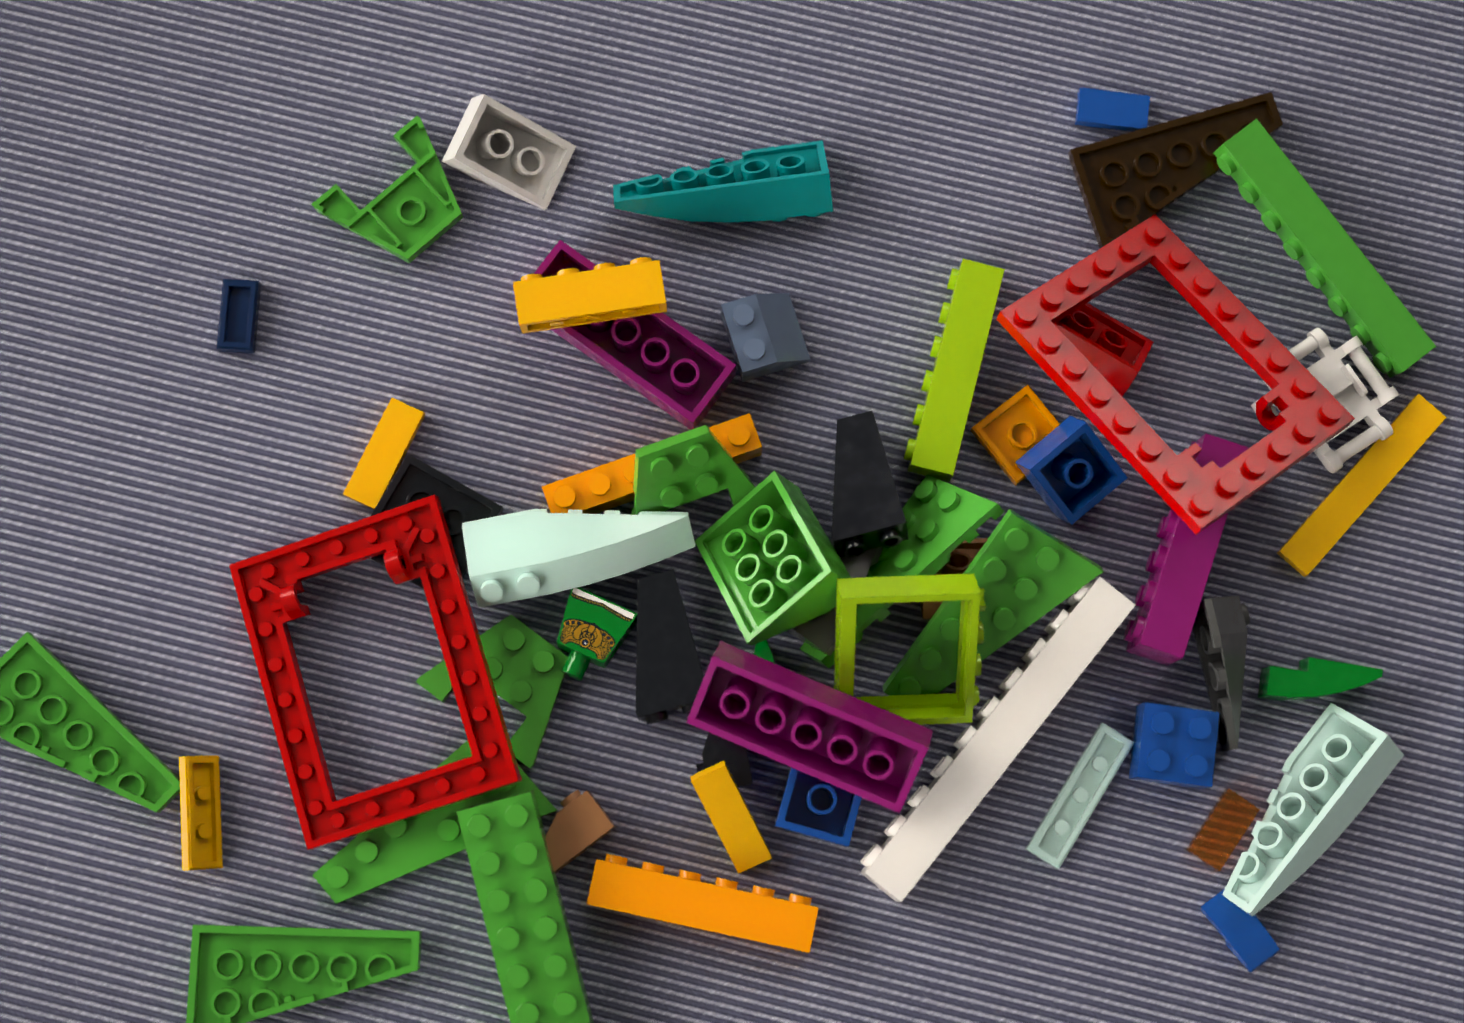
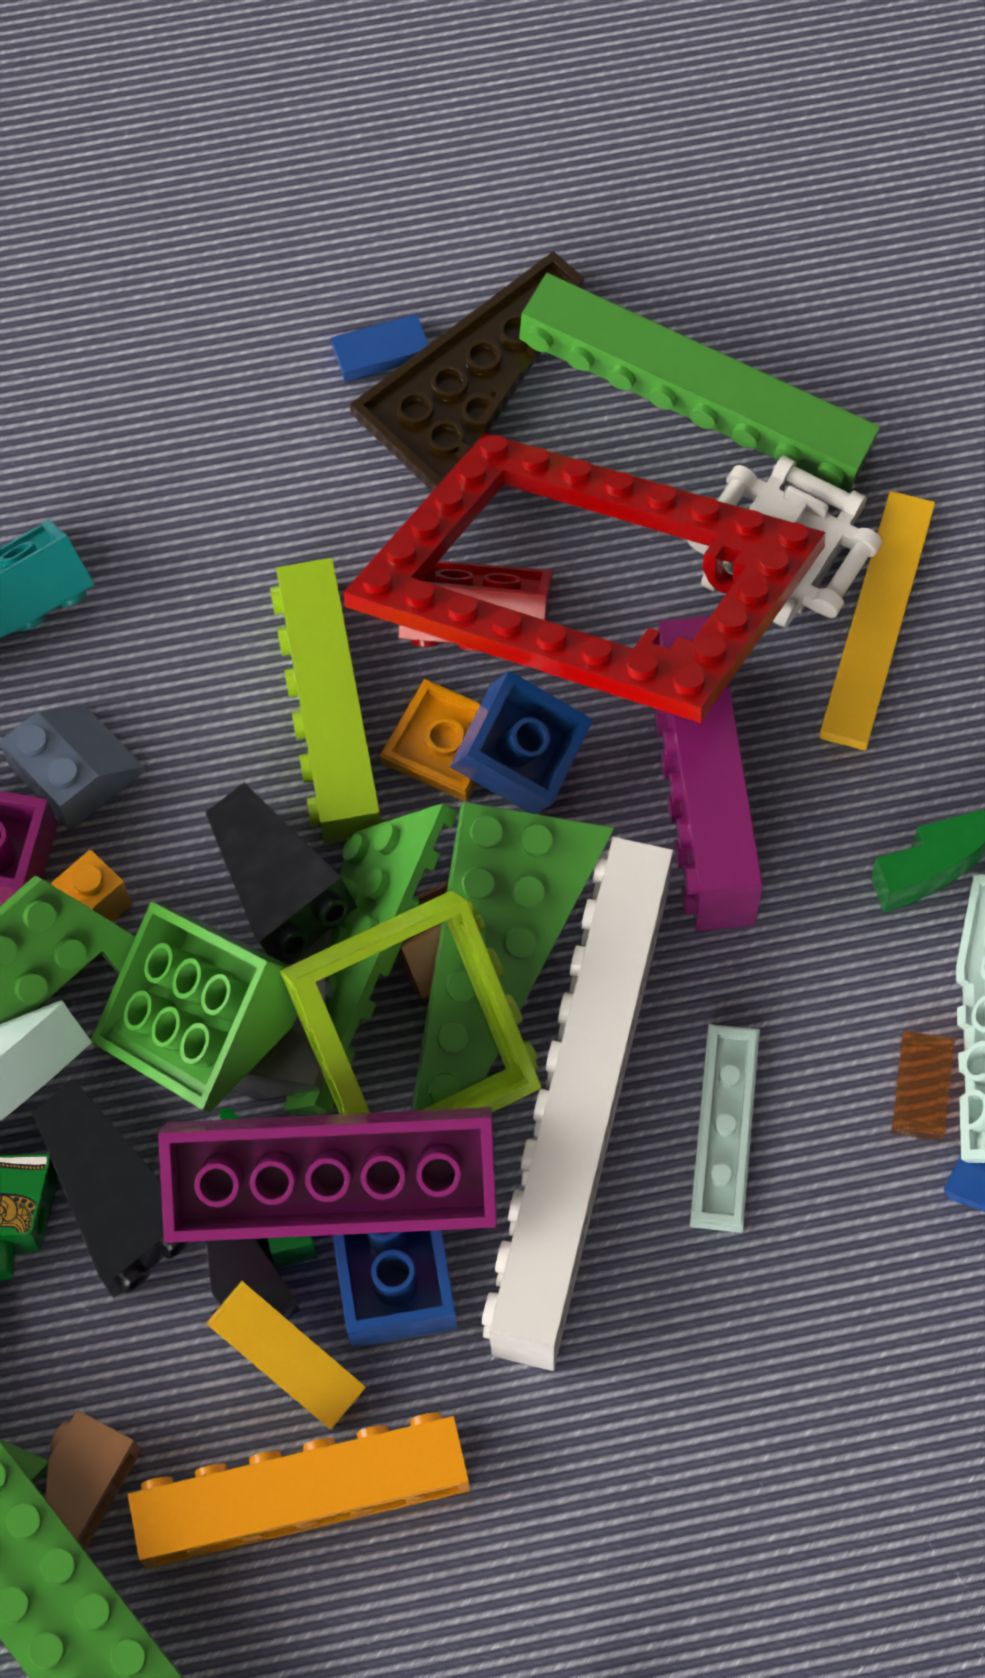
camera: 20 degrees left, 15 degrees down
blue brick [1129,702,1220,789] -> none
dark grey wedge [1192,595,1250,752] -> none

